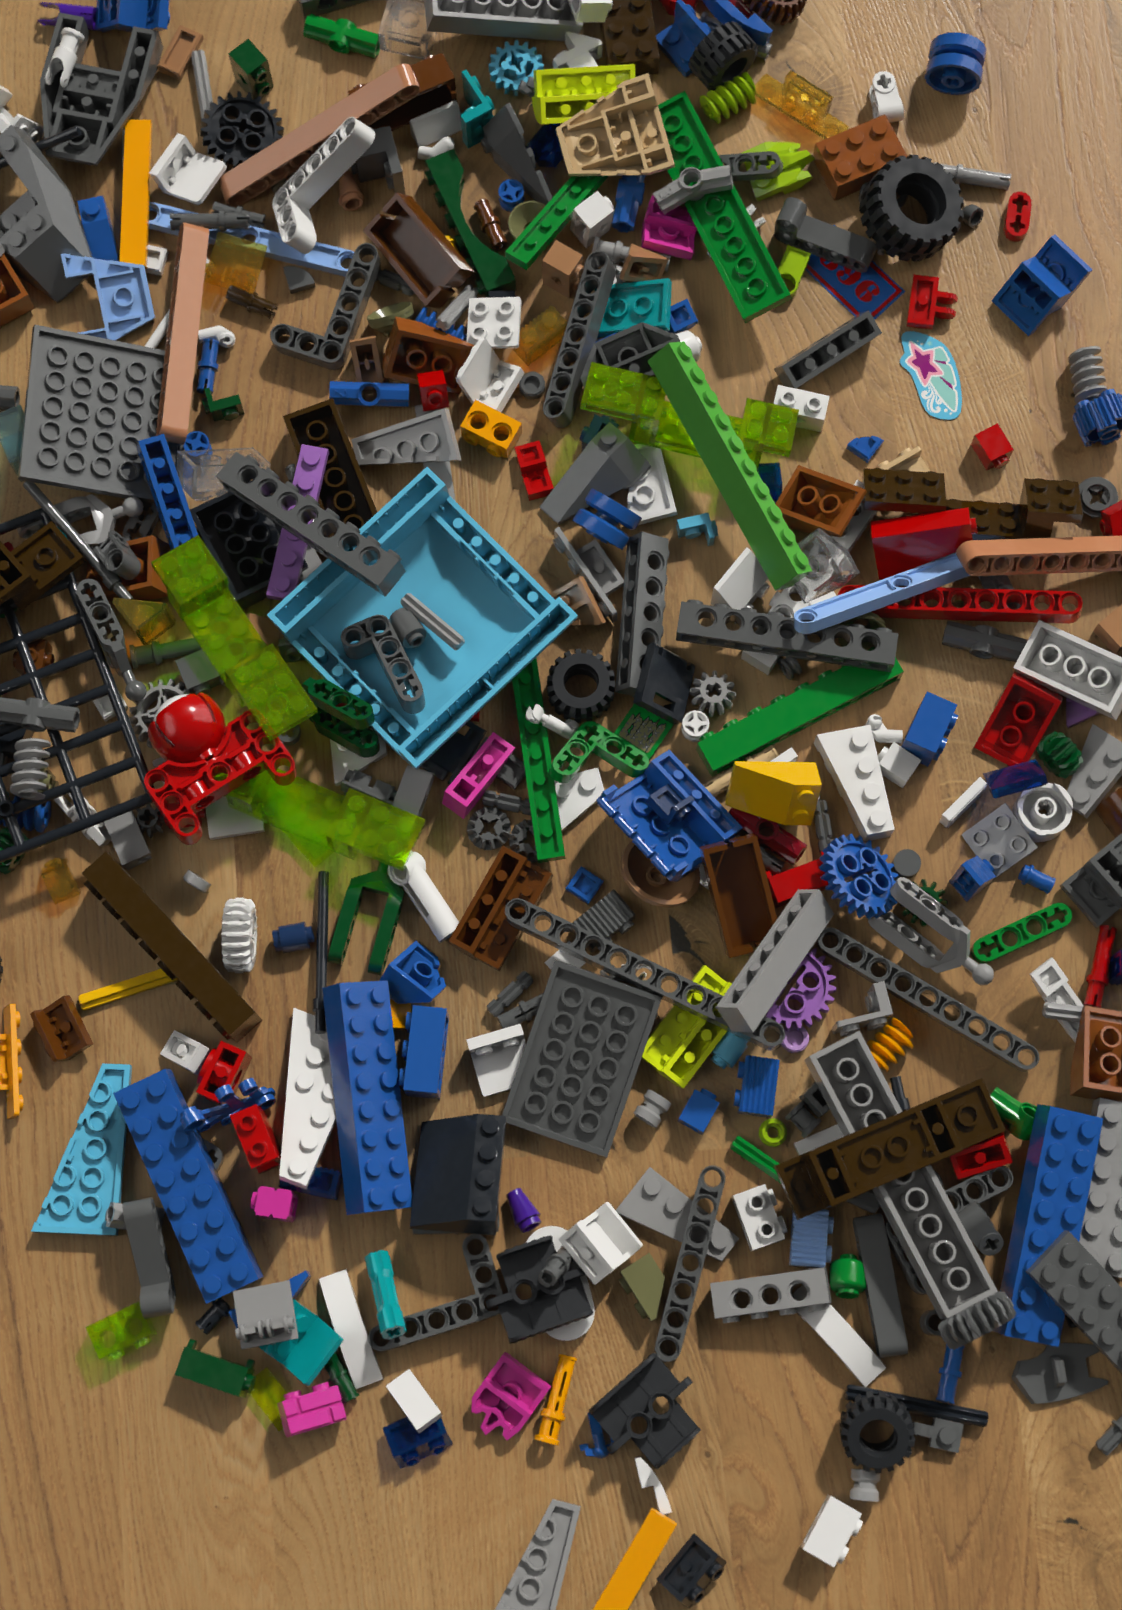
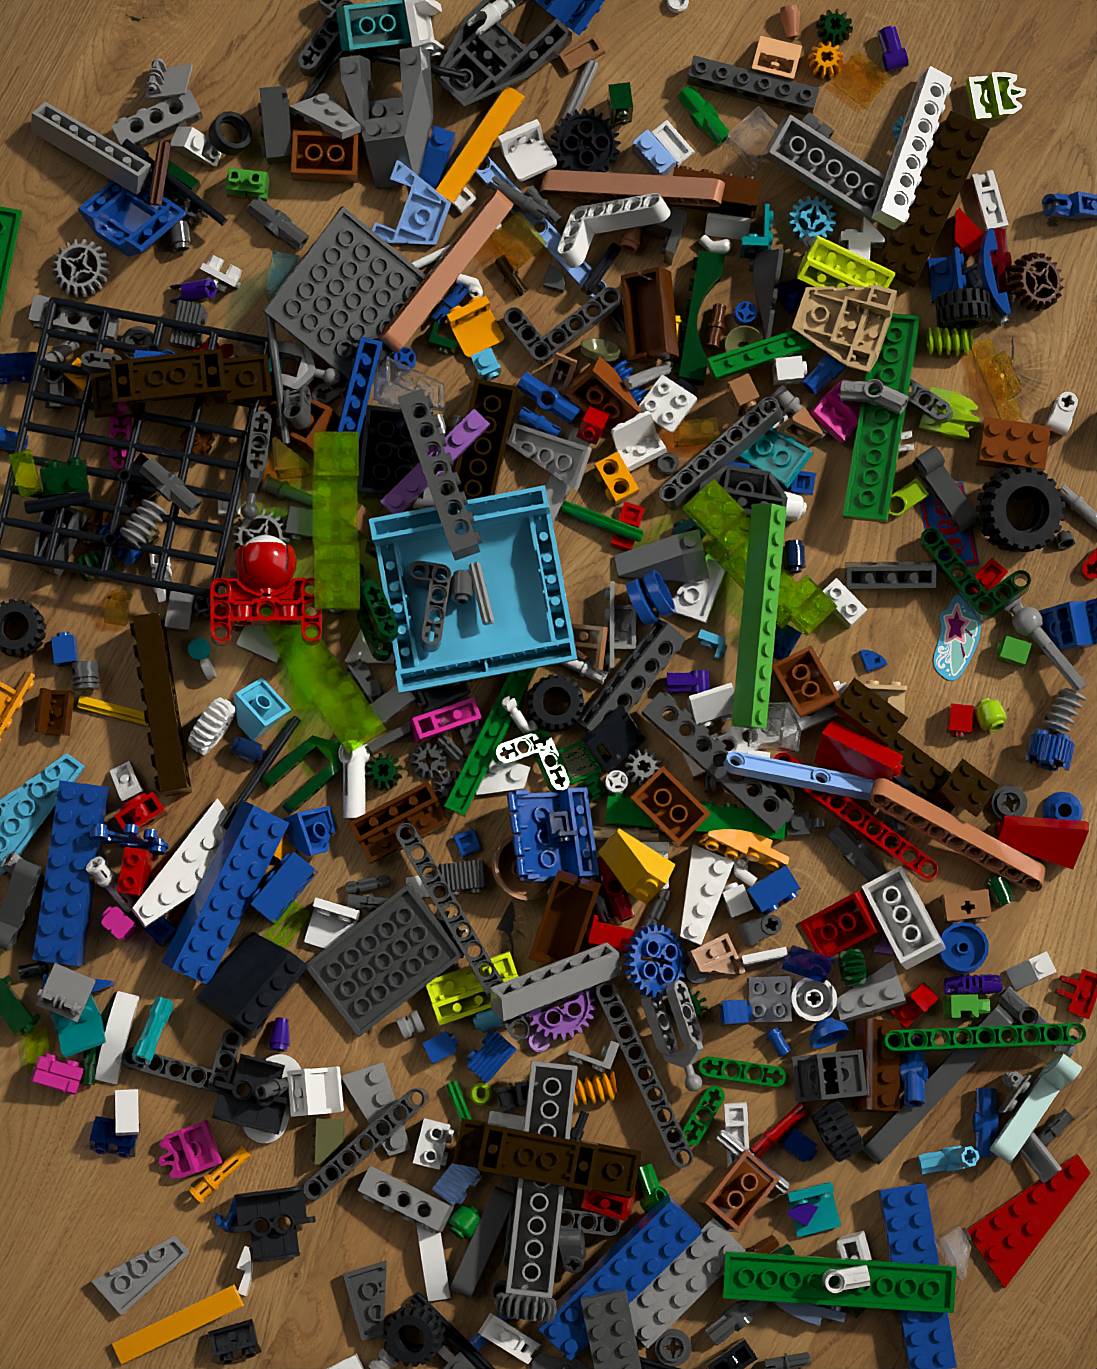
camera: 30 degrees right, 5 degrees up
none -> blue brick [51,632,79,667]
none -> dark grey piece [71,661,100,692]
none -> white pin [86,856,136,914]
none -> teal tile [188,638,211,661]
none -> medium azure slope [234,677,292,741]
none -> clear neon green tile [266,900,312,948]
none -> dark grey wing [343,1260,387,1341]
none -> dark green gear [365,752,403,790]
none -> dark grey tile [368,724,412,755]
none -> light orange bracket [447,296,504,358]
none -> medium azure bracket [471,347,501,381]
none -> white plate [478,1313,541,1364]
none -> blue pin [517,407,562,437]
none -> white pin [560,658,608,685]
none -> green axle [561,501,644,542]
none -> dark green tile [577,773,608,804]
none -> black axle [581,243,621,295]
none -> dark orange brick [630,766,711,848]
none -> light blue brick [632,130,676,176]
none -> white tile [651,120,695,167]
none -> dark purple piece [666,670,710,695]
none -> green beam [682,1086,725,1146]
none -> medium nougat wing [687,933,746,975]
none -> light orange slope [698,829,790,871]
none -> dark grey piece [737,915,782,947]
none -> dark blue brick [783,540,806,574]
none -> dark grey plate [786,812,825,836]
none -> blue piece [809,1017,850,1049]
none -> dark green beam [921,528,1031,621]
none -> lime head [974,698,1007,732]
none -> bright green brick [995,635,1032,668]
none -> light grey piece [1003,597,1087,693]

